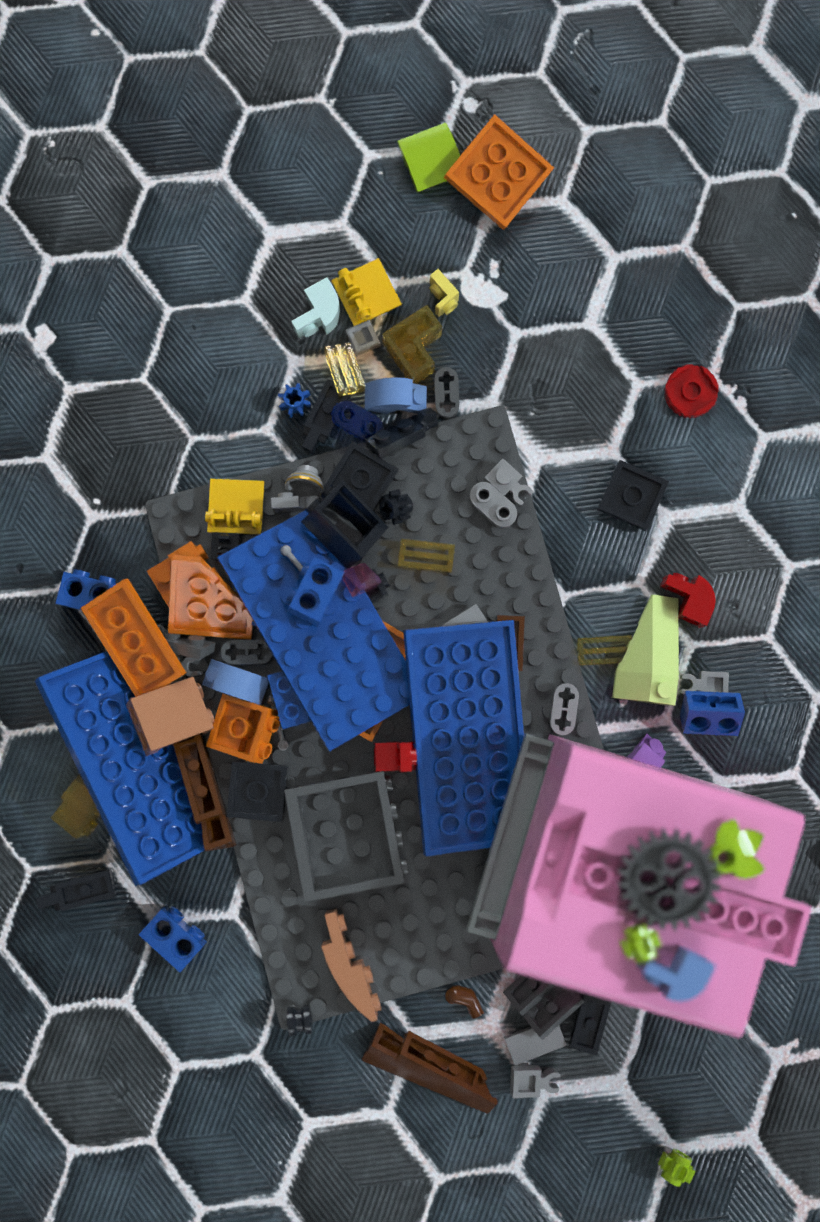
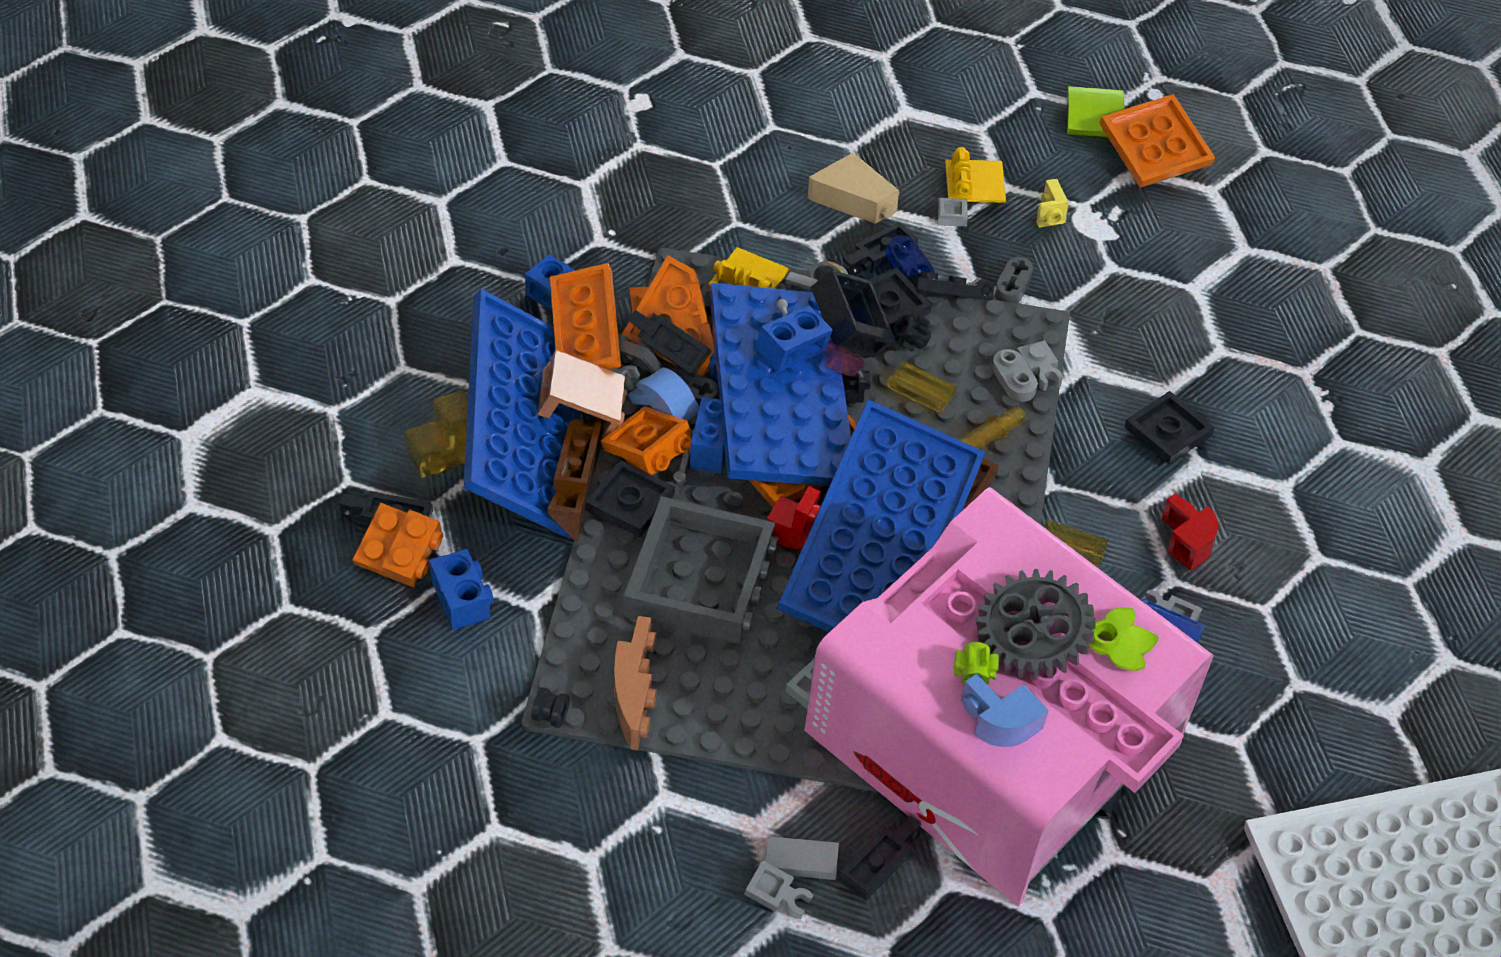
camera: 25 degrees right, 35 degrees down
blue gear [278,383,311,418] -> none
light aqua brick [291,277,340,338] -> none
clear yellow tile [324,343,366,396] -> none
reddish brown wedge [362,1023,498,1113] -> none
medium blue brick [365,378,427,414] -> none
clear yellow brick [382,305,442,384] -> none
reddish brown arm [445,985,484,1019] -> none
dark grey slope [503,975,584,1040] -> none
yellowish green wedge [612,594,679,706] -> none
red tile [664,364,719,418] -> none
none -> orange plate [353,503,444,588]
none -> black hinge [628,310,712,377]
none -> tan slope [808,153,899,224]
none -> clear yellow pin [957,406,1026,449]

